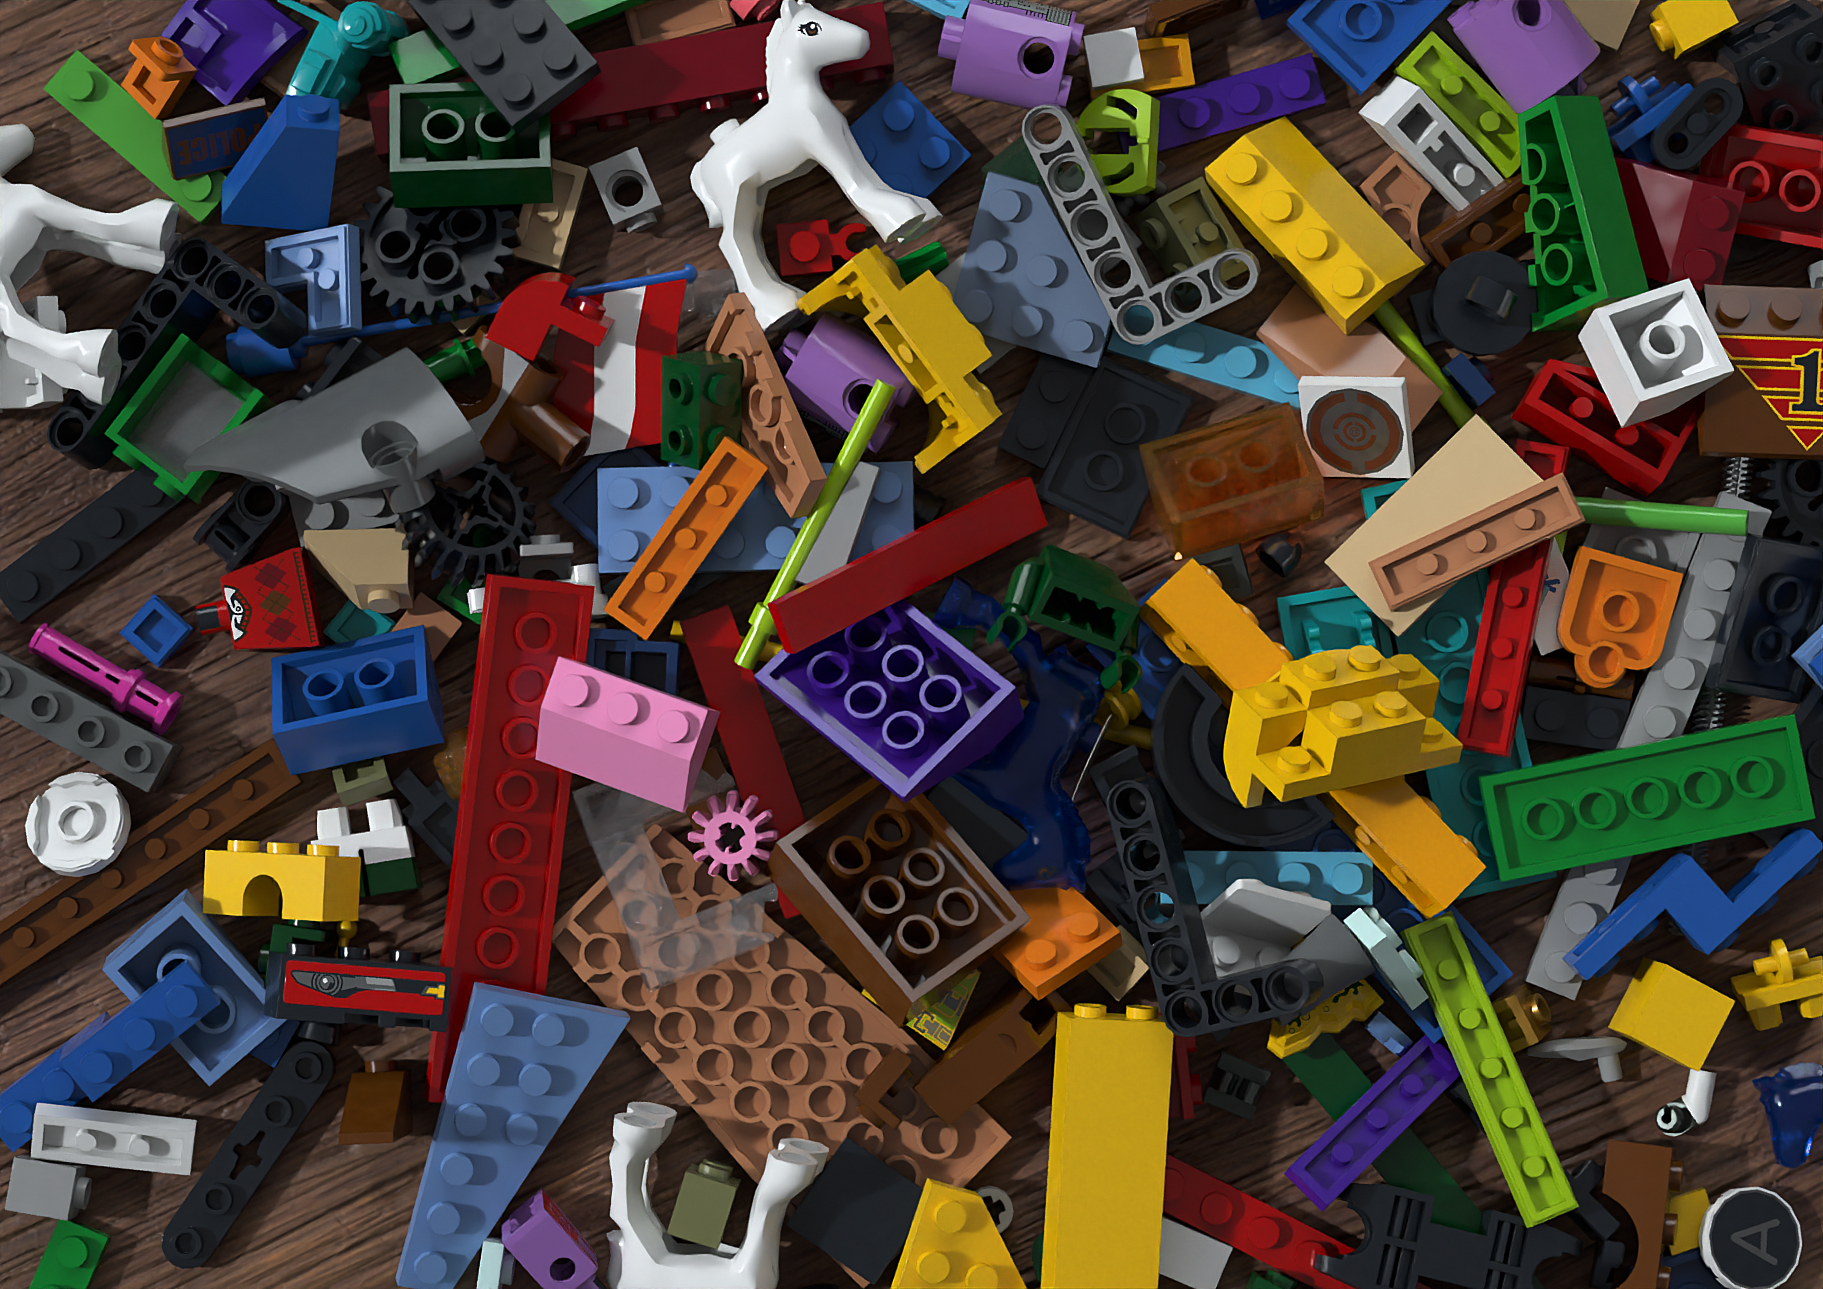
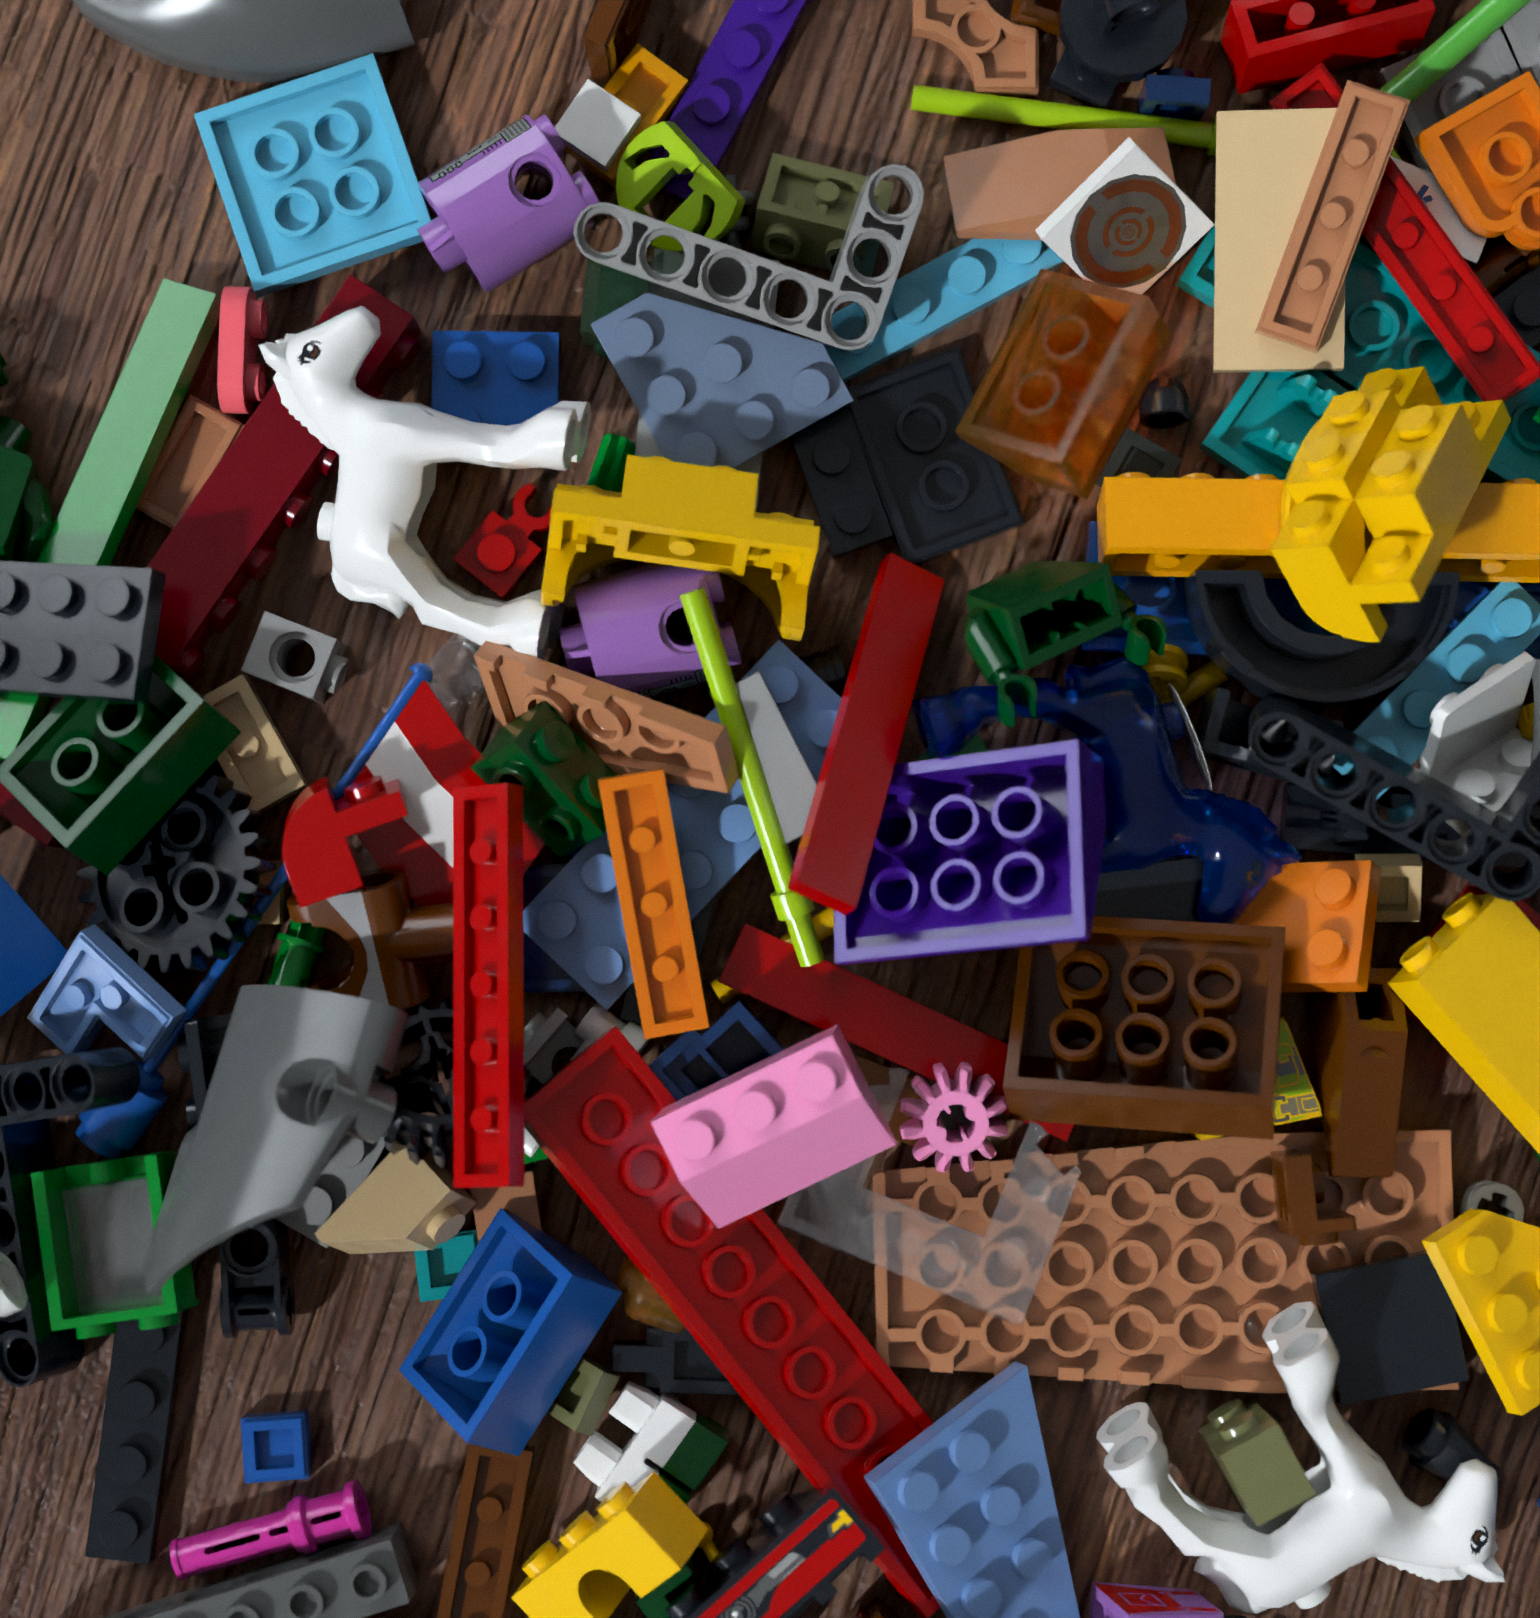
camera: 50 degrees left, 0 degrees up
red torso [196,547,326,651] -> none
yellow slope [1204,116,1425,336] -> none
none -> red plate [453,783,525,1188]

